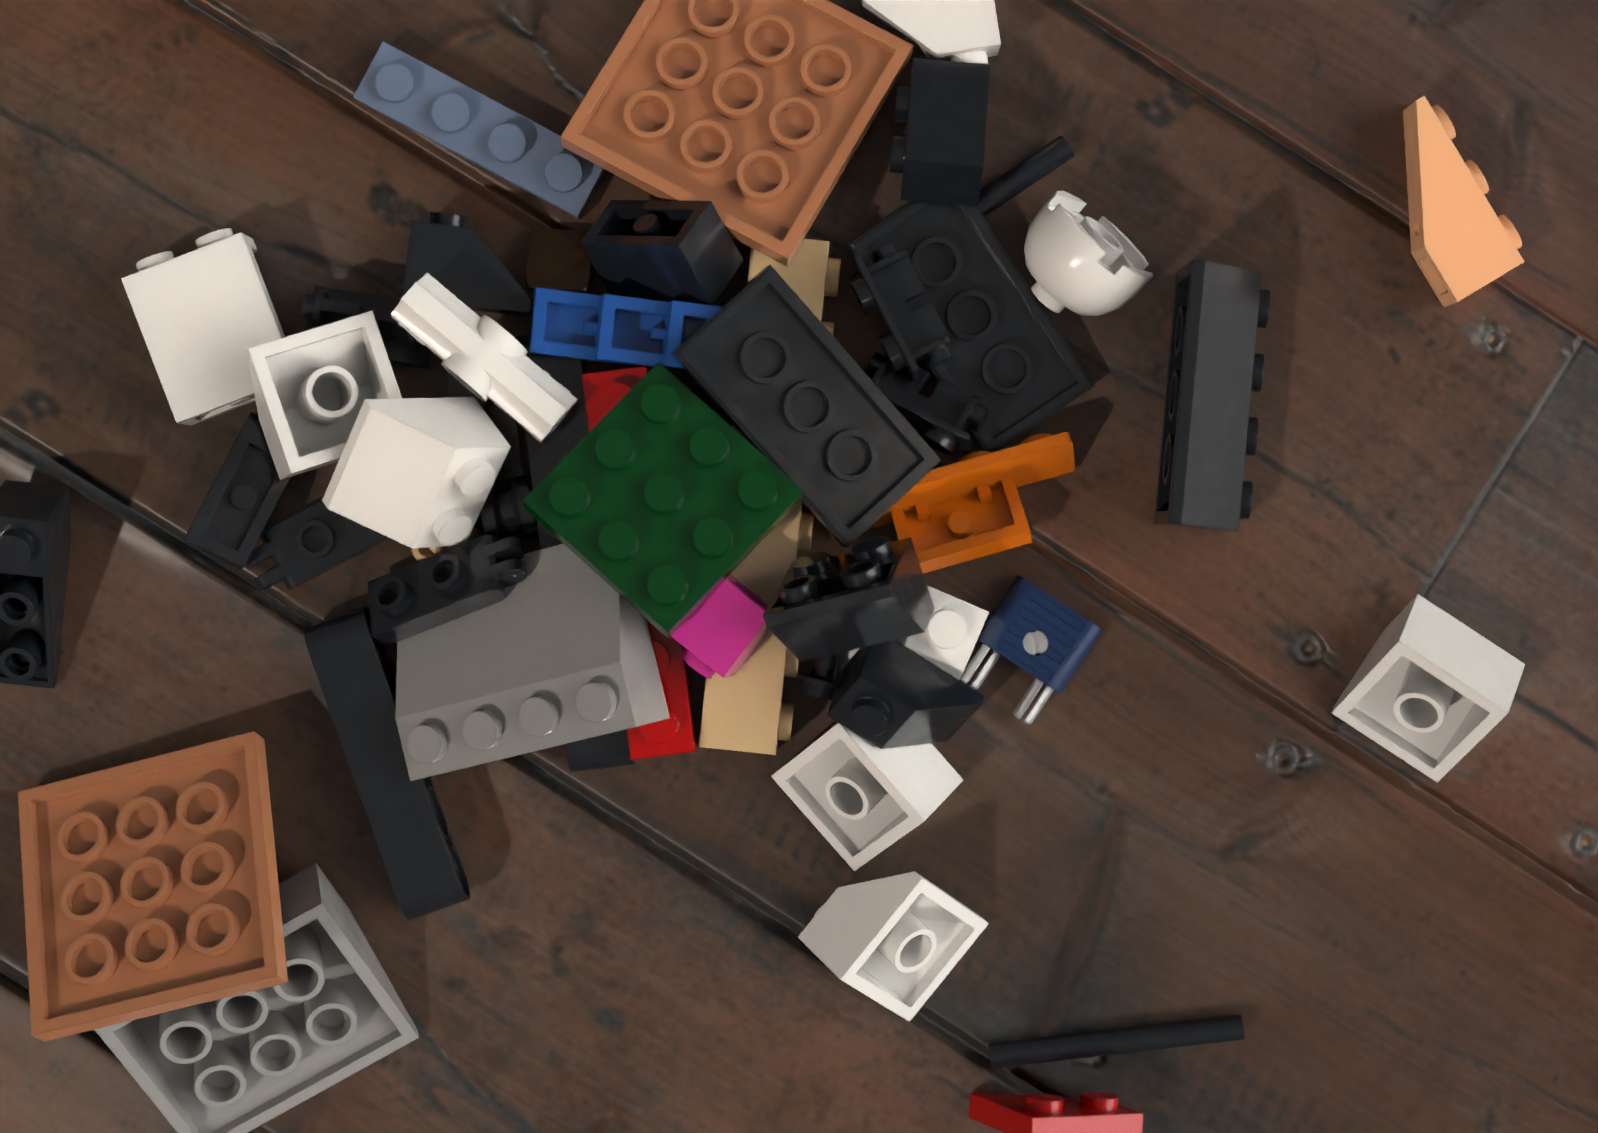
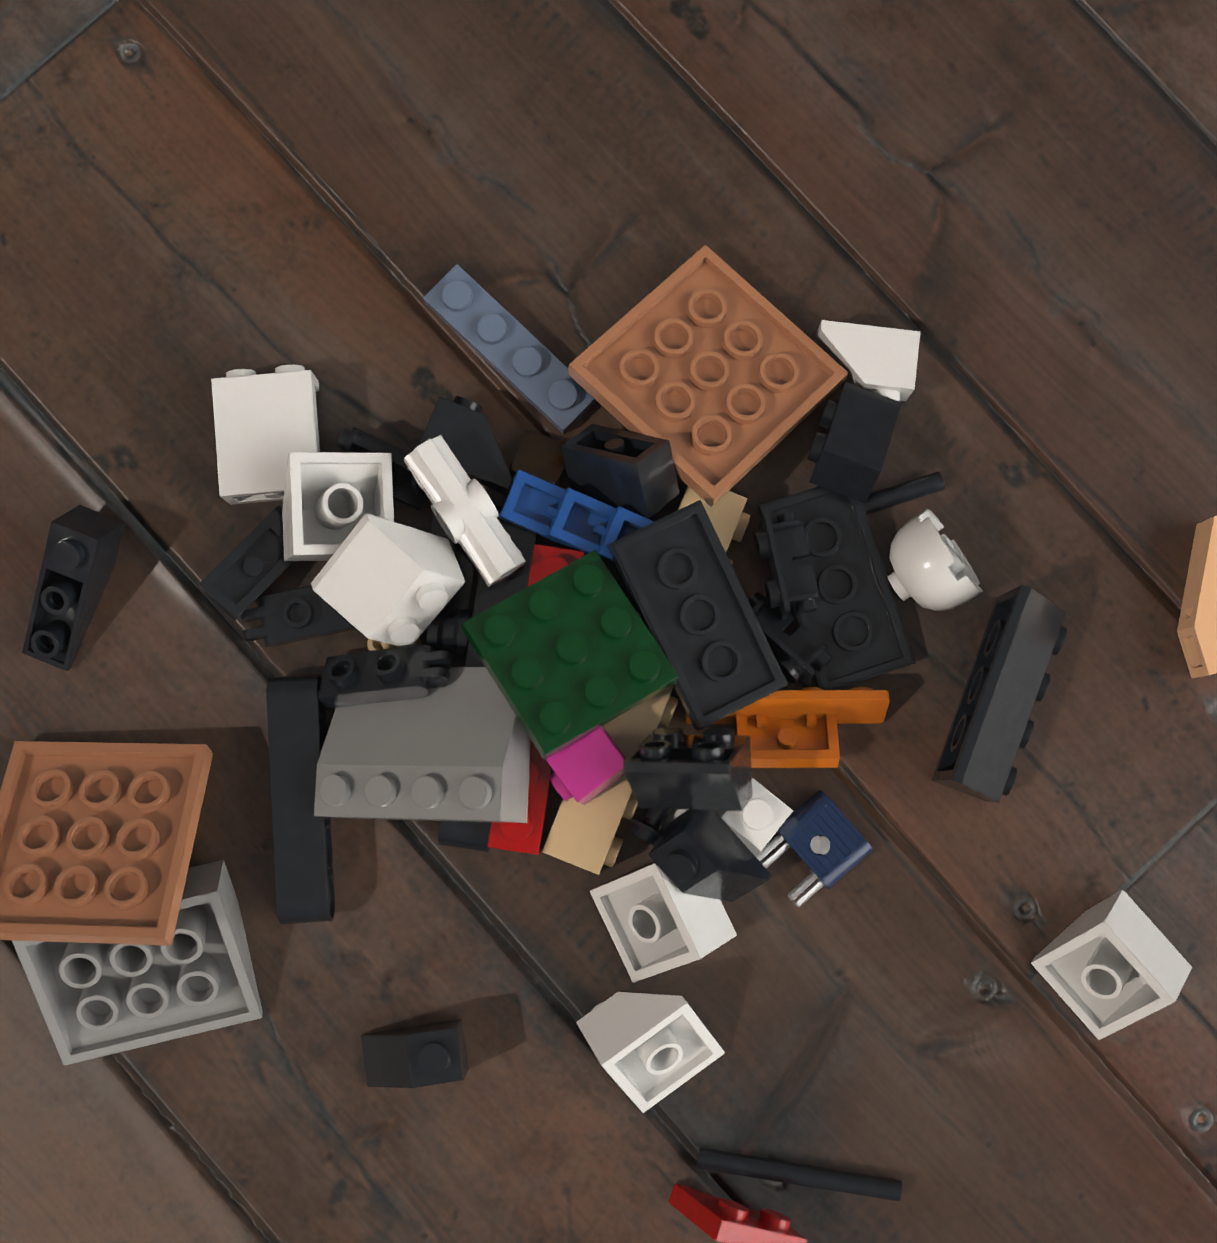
camera: 15 degrees right, 5 degrees down
none -> black slope [361,1019,469,1088]

